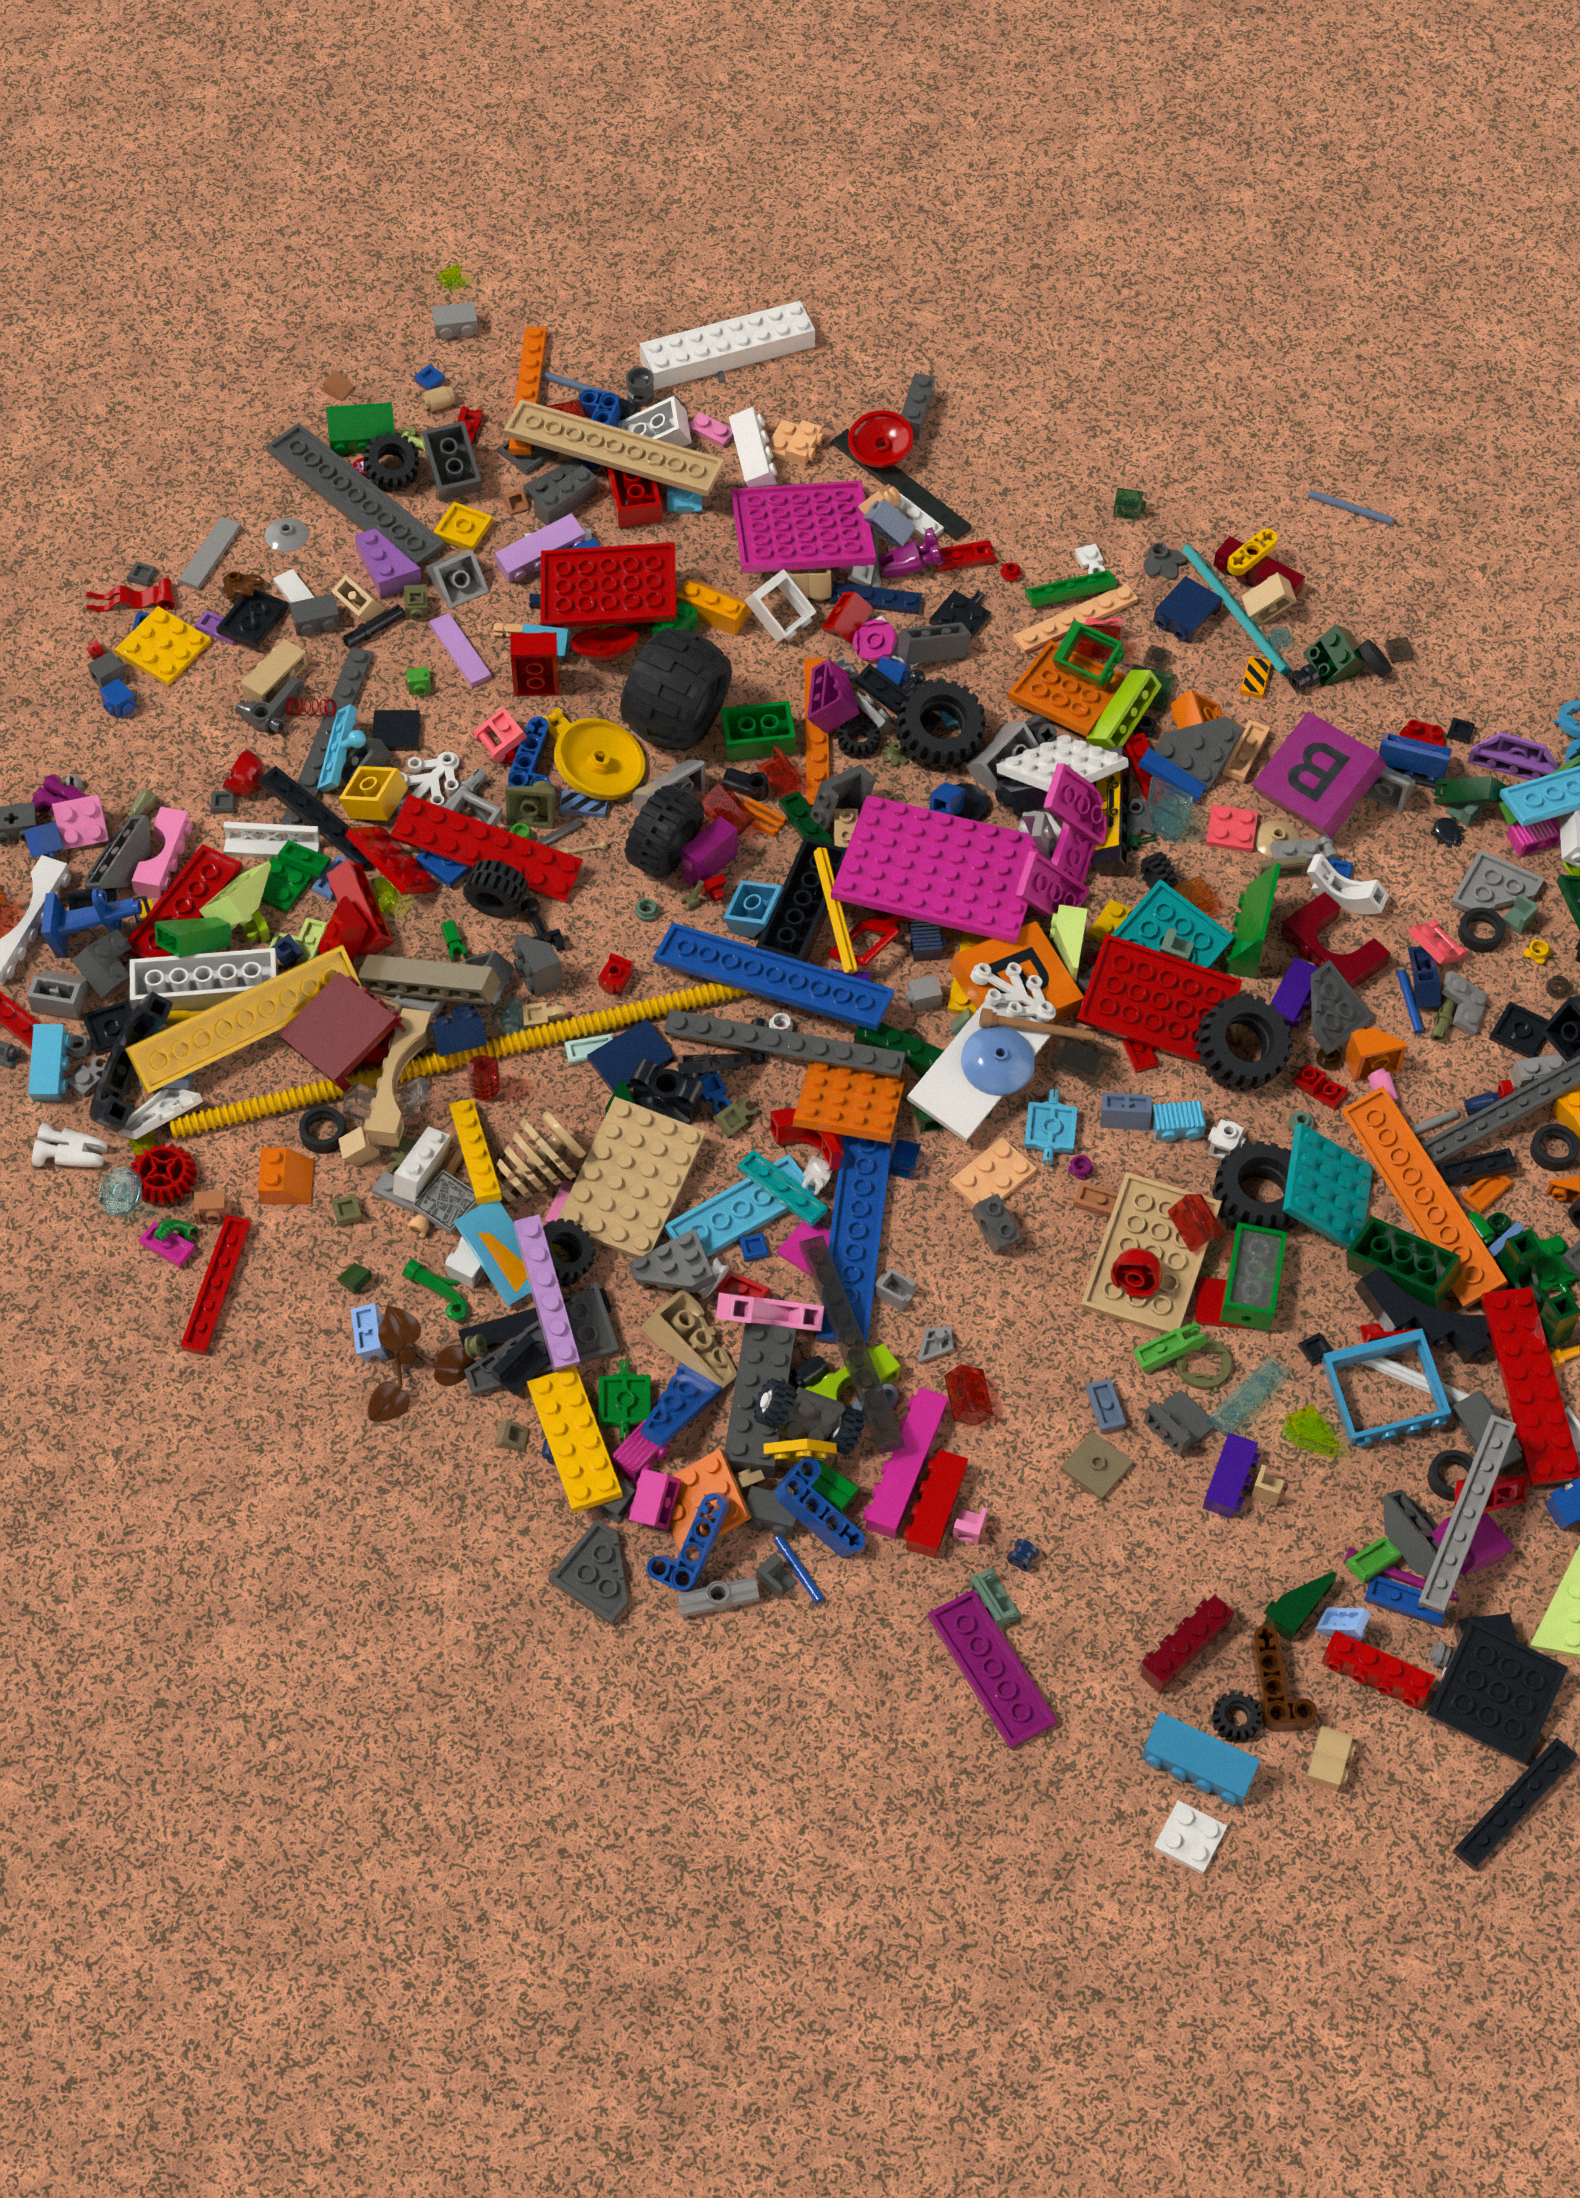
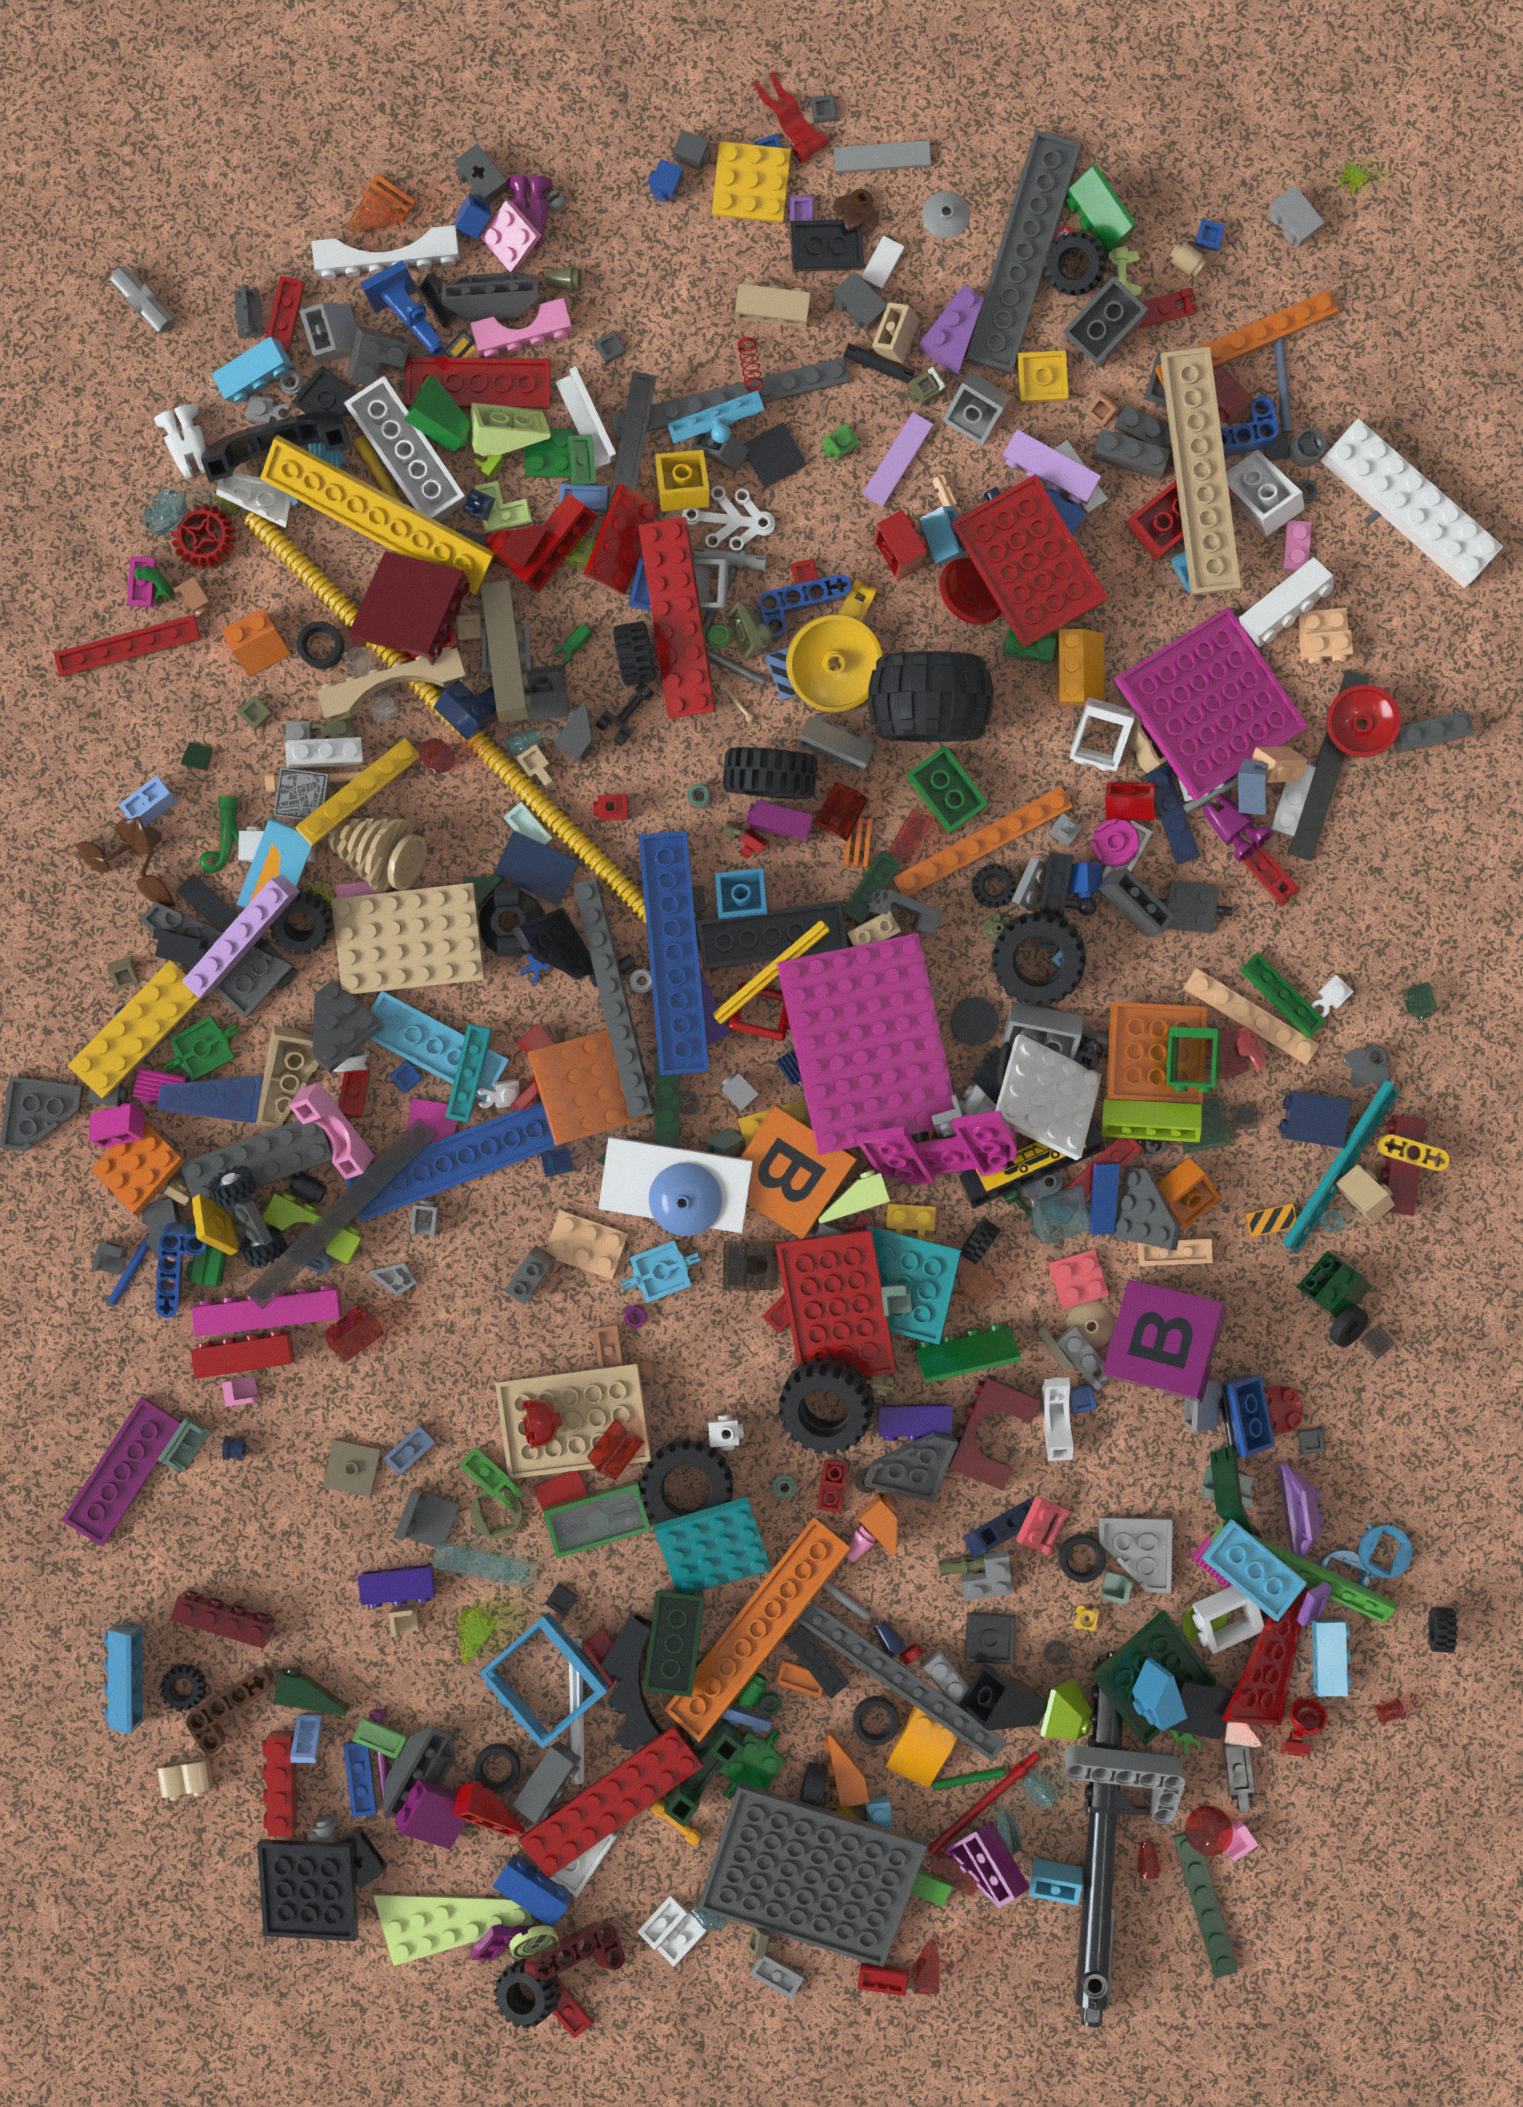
camera: 65 degrees right, 30 degrees up
red plate [86,639,106,660] -> none
red cylinder [223,749,265,796] -> none
dark grey piece [235,677,304,734] -> none
nougat slope [323,370,354,401] -> none
tan panel [338,1127,380,1167] -> none
olive bush [464,1334,487,1358] -> none
coral plate [474,707,527,763] -> none
blue beam [646,1492,730,1591] -> none
light grey piece [677,1577,760,1618] -> none
olive plate [713,1096,759,1137] -> none
black piece [722,768,769,802] -> none
magenta wedge [807,658,860,733] -> none
blue brick [929,782,965,816] -> none
white plant [970,962,1056,1023] -> none
medium nougat piece [979,1008,1096,1041] -> none
red plate [1000,562,1022,582] -> none
sand blue hinge [1100,1092,1152,1131] -> none
medium azure brick [1151,1100,1206,1142] -> none
white plate [1153,1800,1227,1875] -> none
black wheel [1288,664,1320,693] -> none
blue bar [1397,970,1424,1034] -> none
light grey plate [1418,1415,1517,1615] -> none
black piece [1431,817,1465,848] -> none
black plate [1453,1737,1578,1871] -> none

